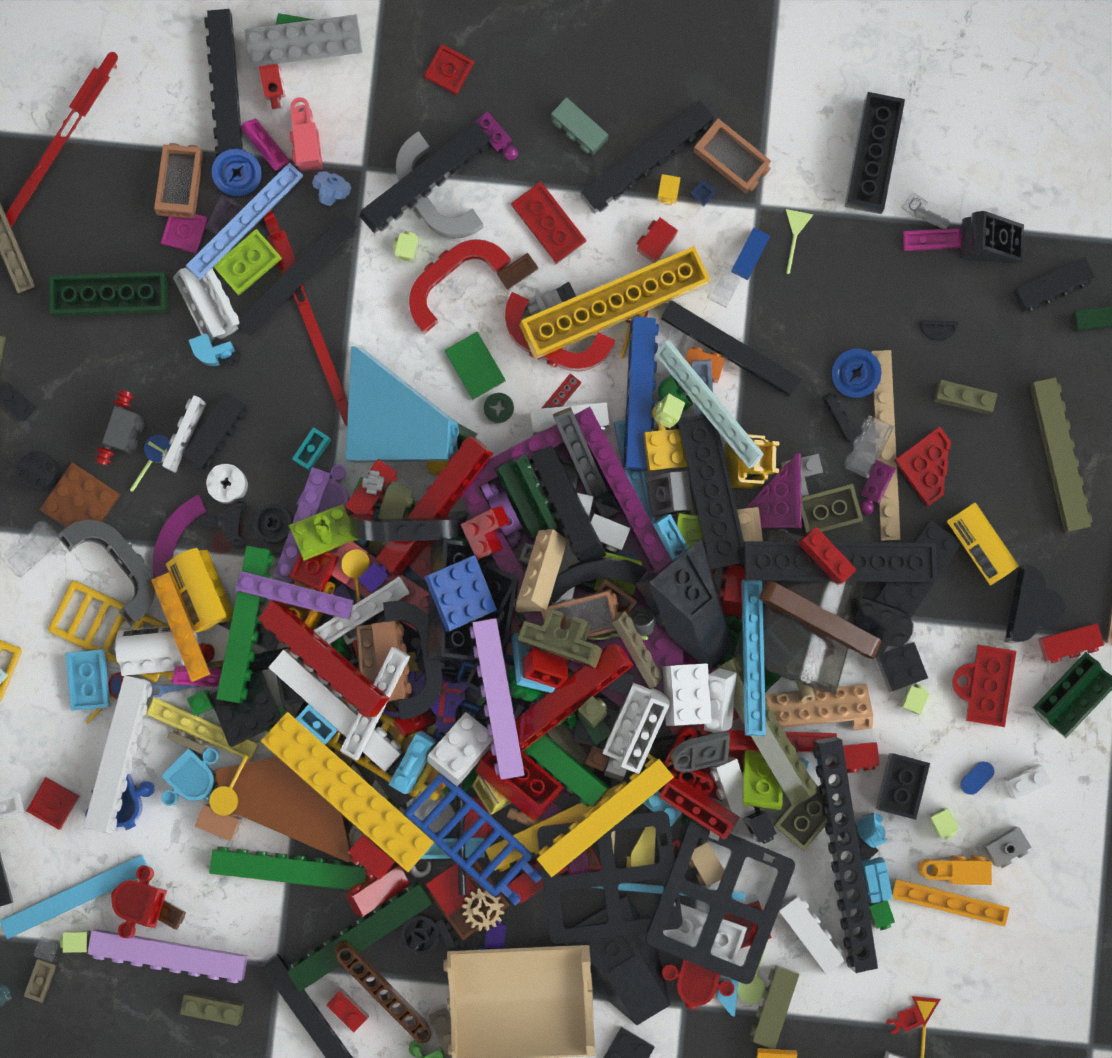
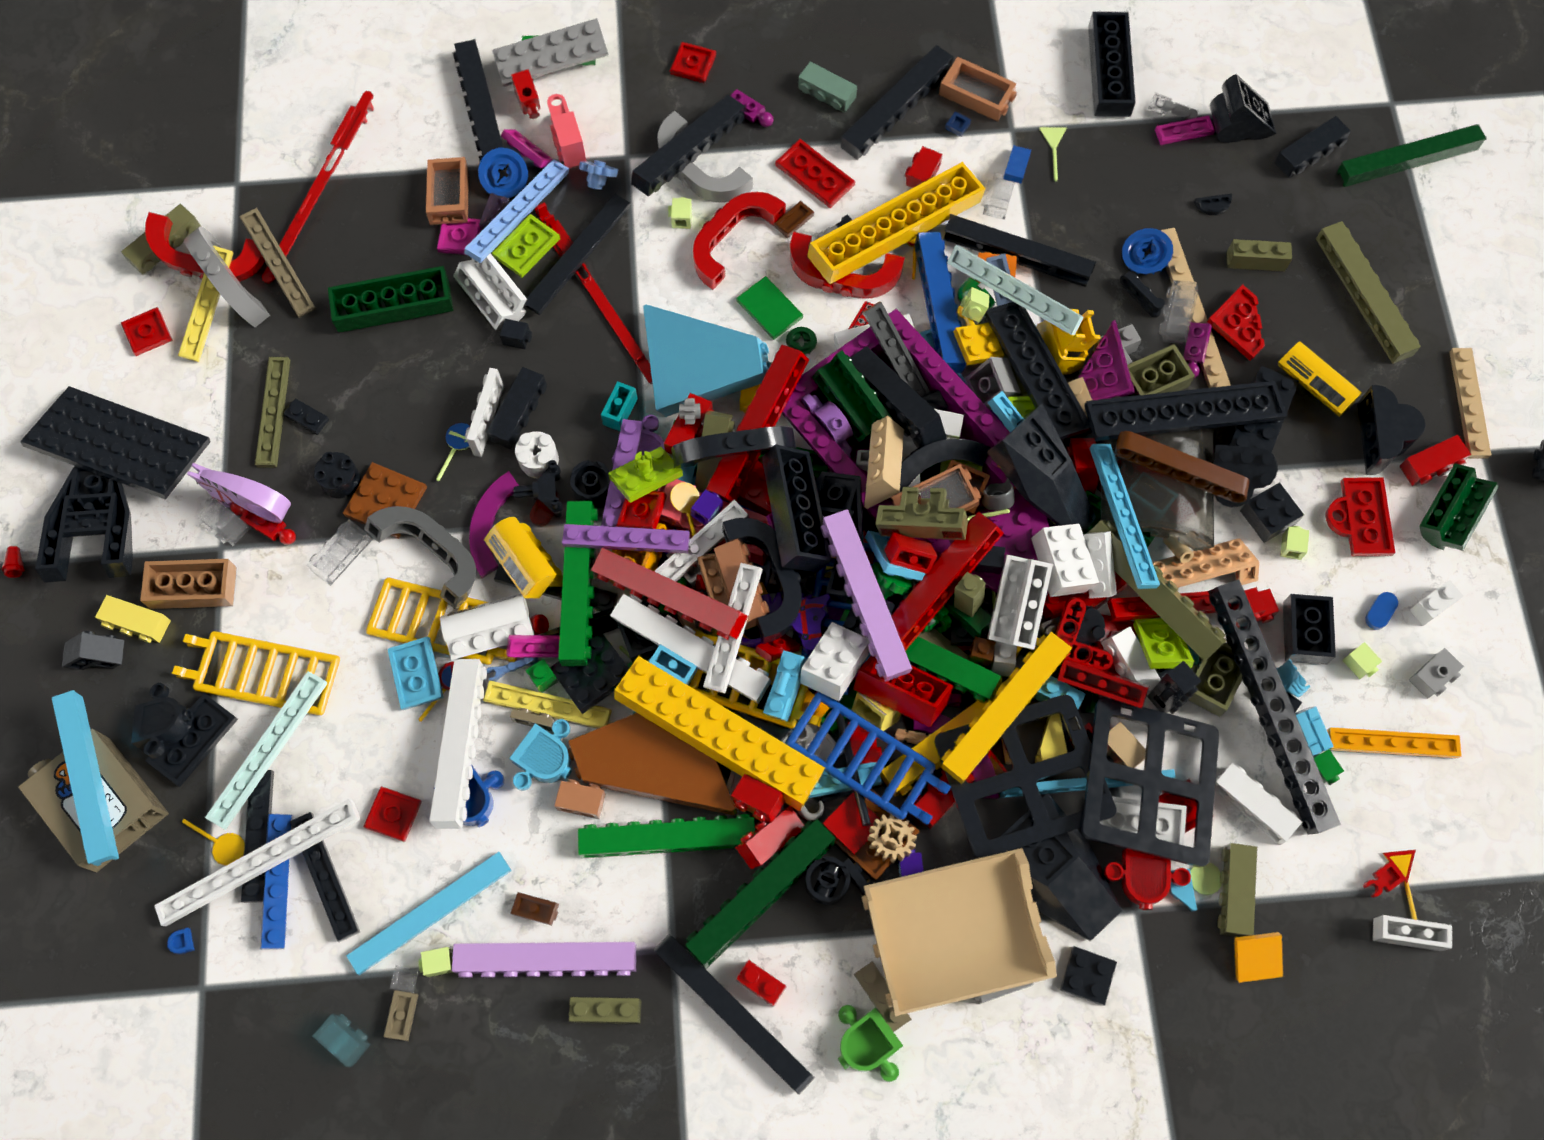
camera: 10 degrees left, 15 degrees down
dark grey brick [94,390,144,466] -> none
red piece [111,865,167,939] -> none
light orange plate [151,572,210,682] -> none
medium azure brick [189,334,235,366] -> none
yellow piece [209,755,248,816] -> none
reddish brown beam [335,941,432,1044] -> none
blue plate [424,555,497,632] -> none
red brick [460,506,510,560] -> none
dark tan plate [612,611,662,689] -> none
yellow brick [657,174,681,205] -> none
dark grey tile [671,731,730,772] -> none
red brick [797,527,857,586] -> none
light orange brick [918,855,992,885] -> none

